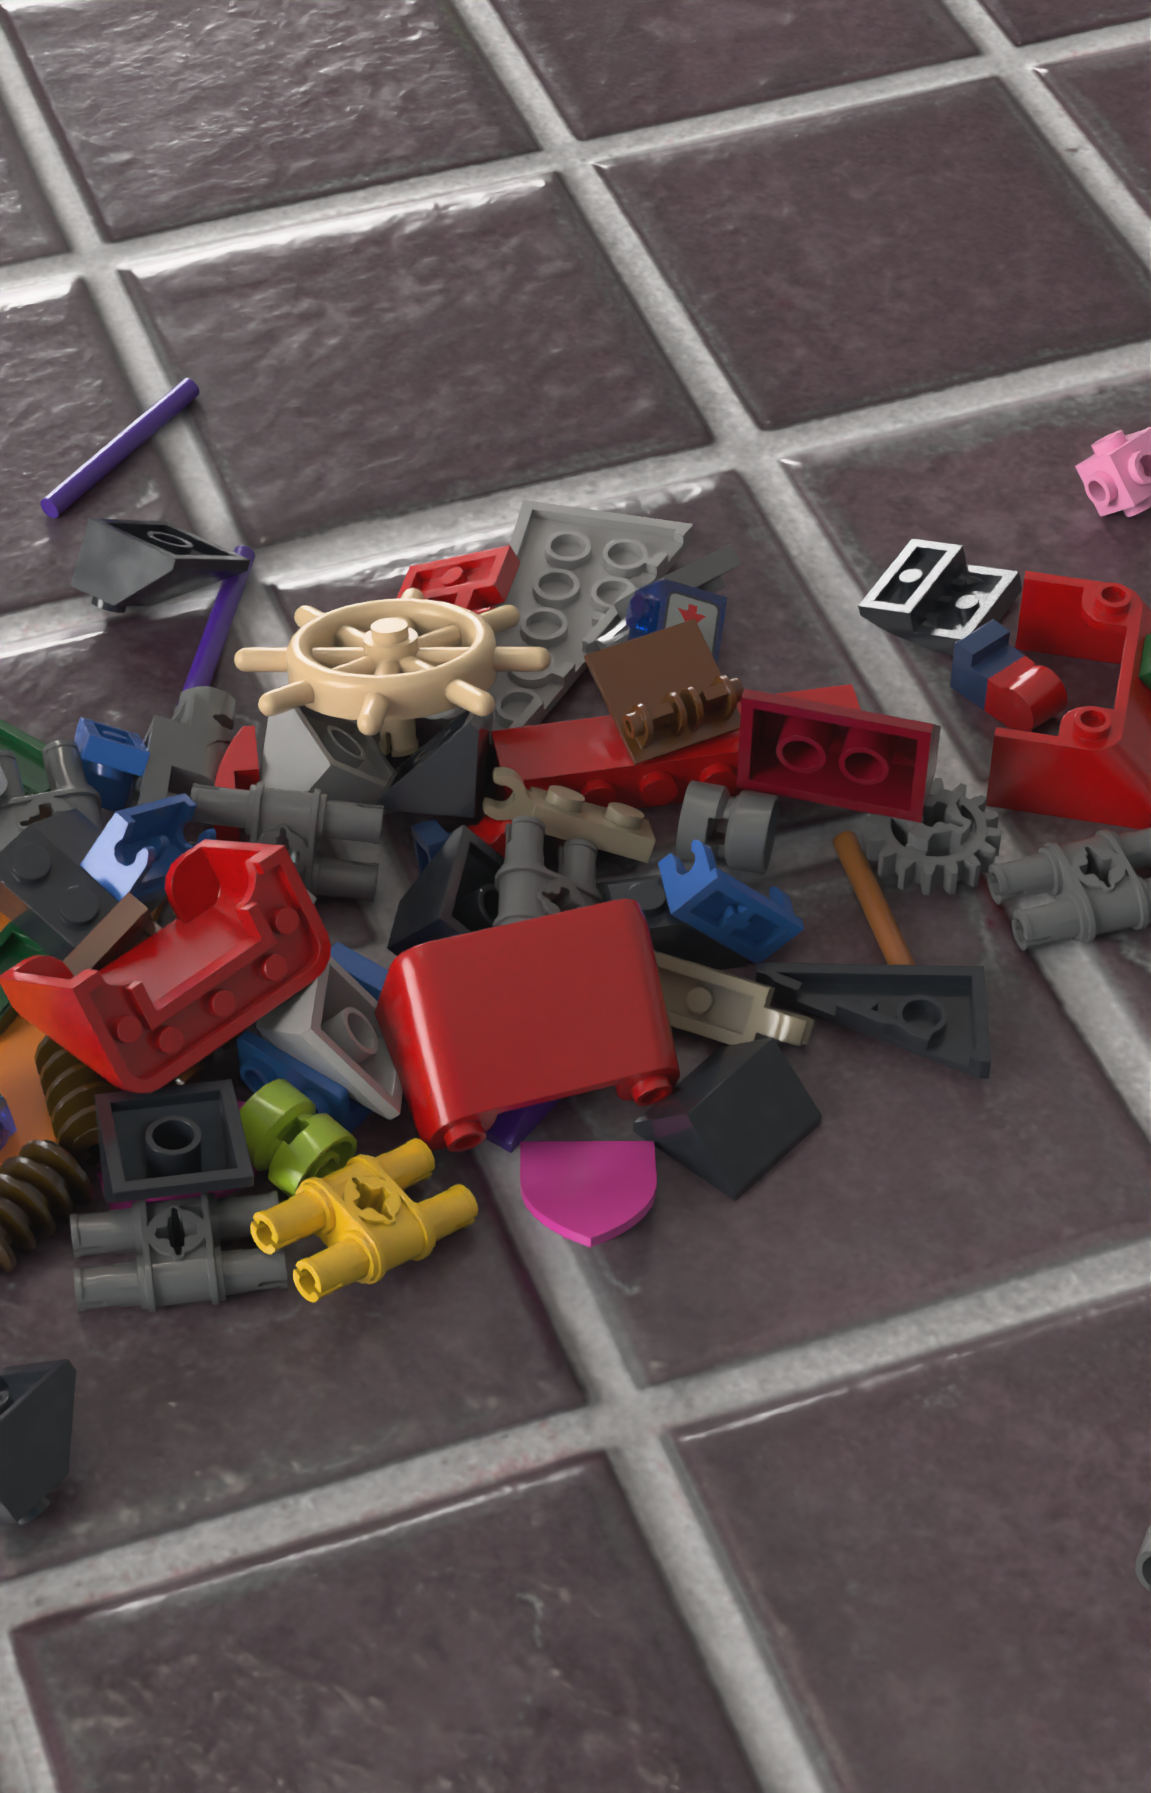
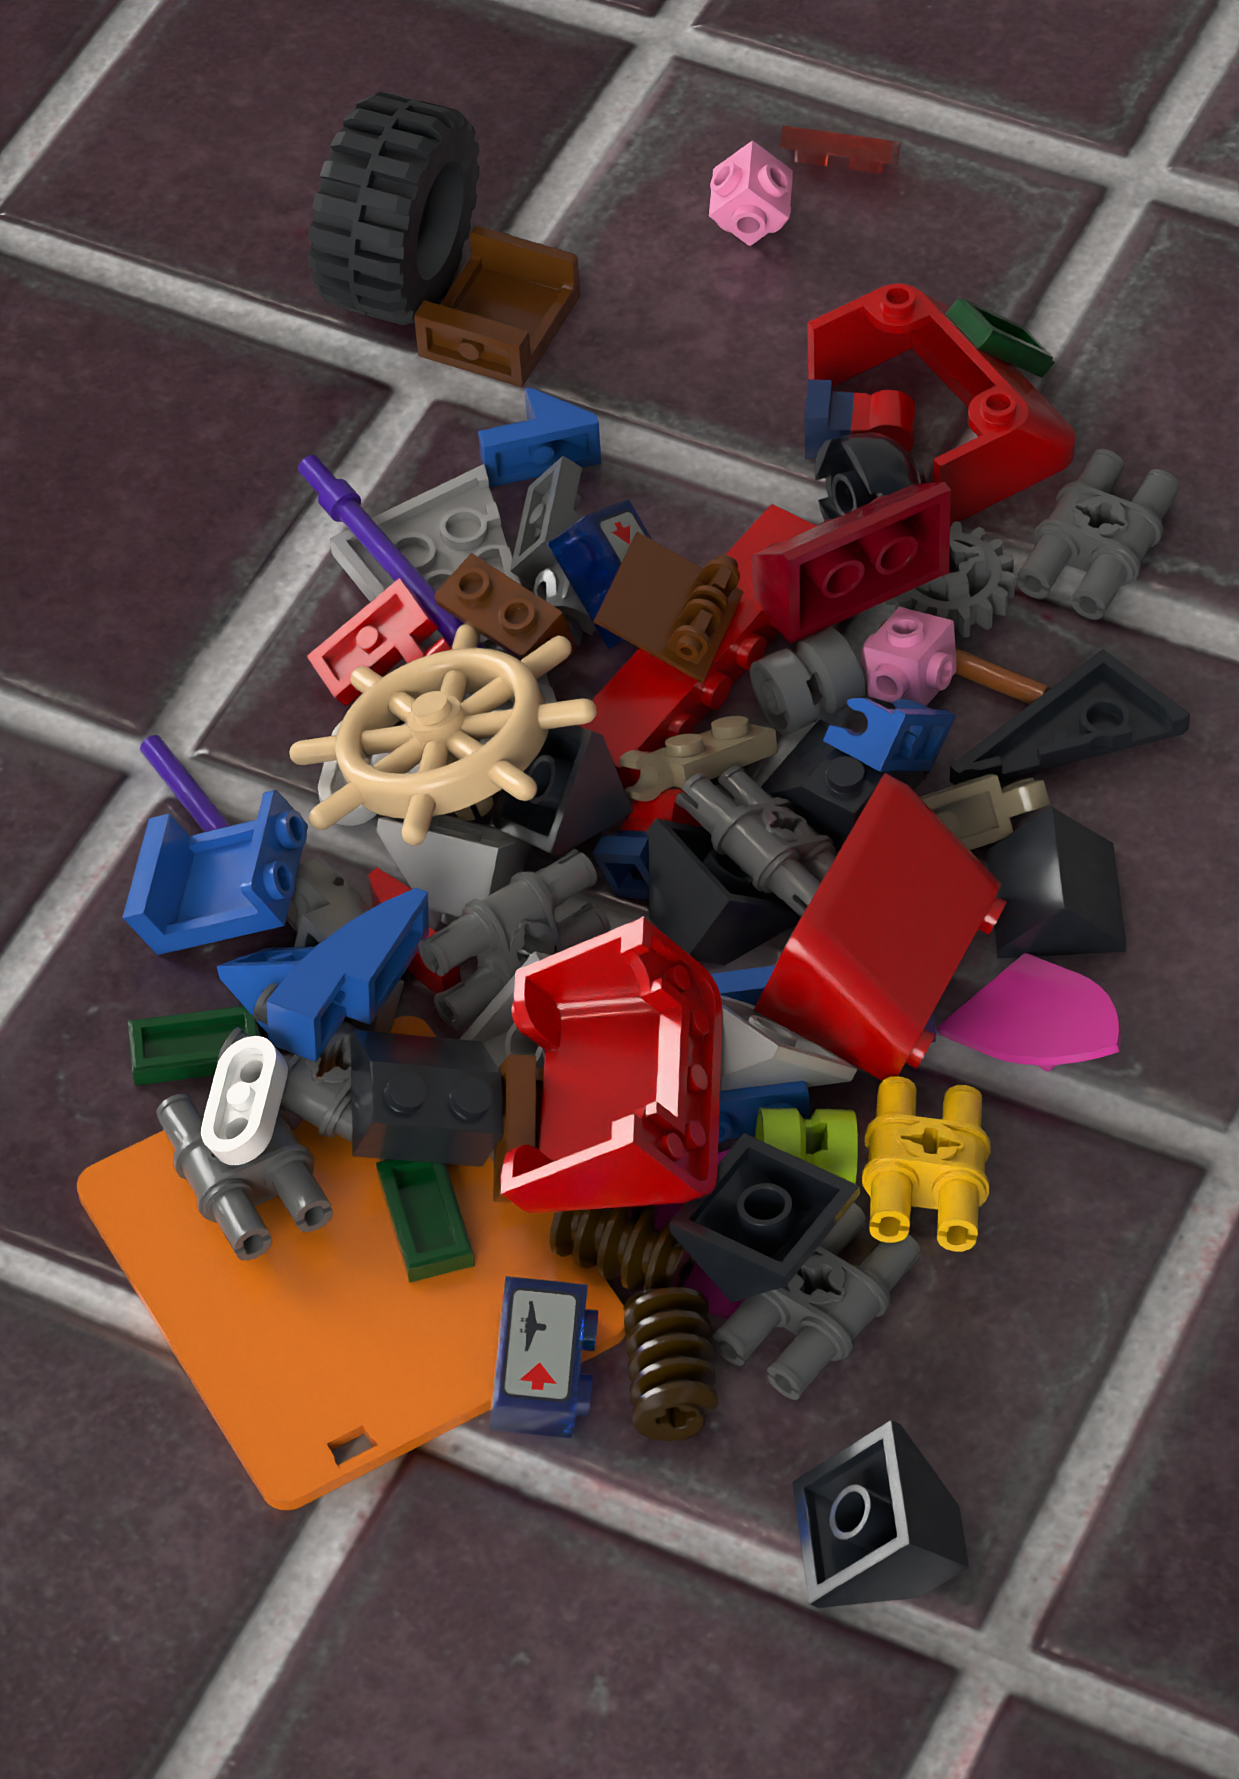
camera: 40 degrees left, 5 degrees up
black slope [71,518,251,613] -> none
blue hinge [80,793,216,903] -> none
black slope [858,539,1022,656] -> none
none -> blue panel [123,790,308,955]
none -> blue slope [266,888,429,1062]
none -> dark purple bar [298,455,486,649]
none -> black tyre [308,92,480,325]
none -> reddish brown panel [414,226,580,387]
none -> reddish brown bracket [434,553,578,667]
none -> blue slope [478,387,602,488]
none -> black cylinder [814,432,926,521]
none -> bright pink brick [861,607,957,706]

